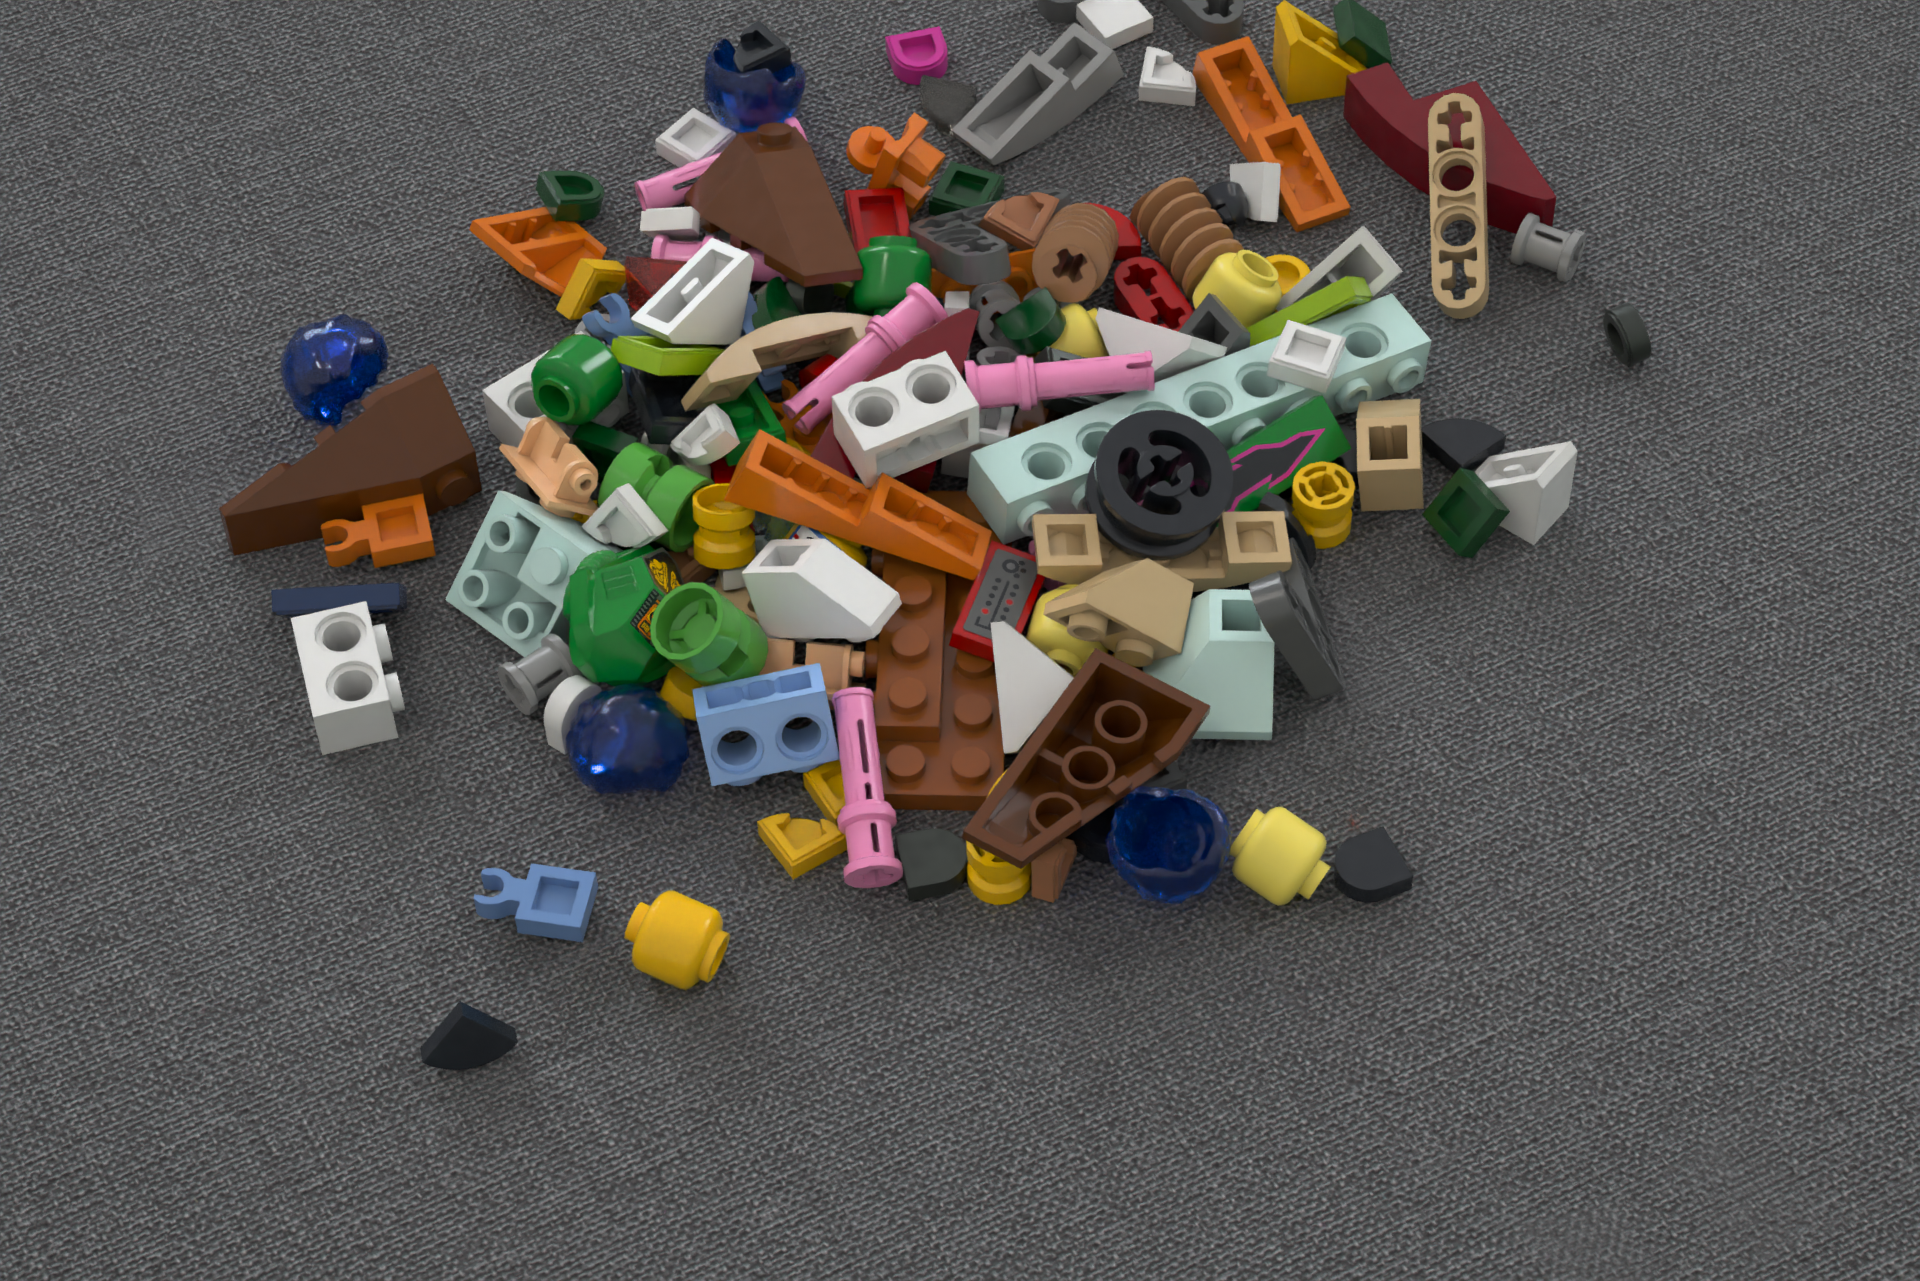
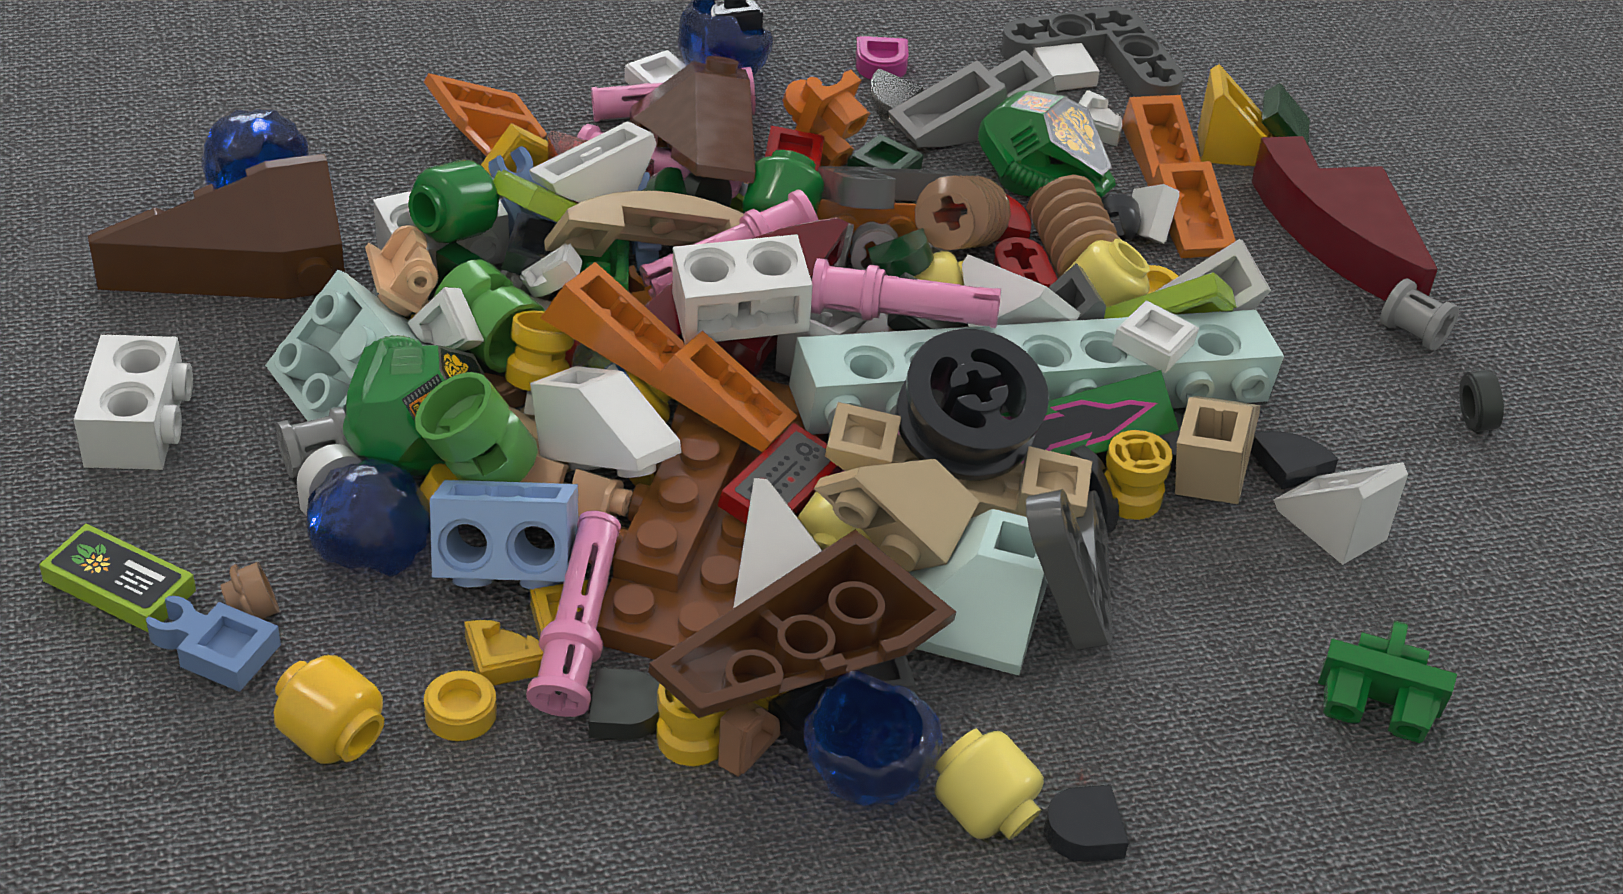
camera: 10 degrees right, 10 degrees down
dark blue tile [271,583,407,618] -> none
orange plate [321,493,436,568] -> none
black tile [420,1001,518,1070] -> none
dark green tile [536,171,604,221] -> none
white tile [640,207,700,241] -> none
nougat tile [978,192,1060,251] -> none
dark green tile [1422,468,1510,558] -> none
tan beam [1428,93,1489,319] -> none
none -> tile [39,523,196,632]
none -> medium nougat plate [221,562,280,619]
none -> yellow tile [424,671,497,741]
none -> green helmet [978,91,1116,198]
none -> green hips [1317,621,1457,743]

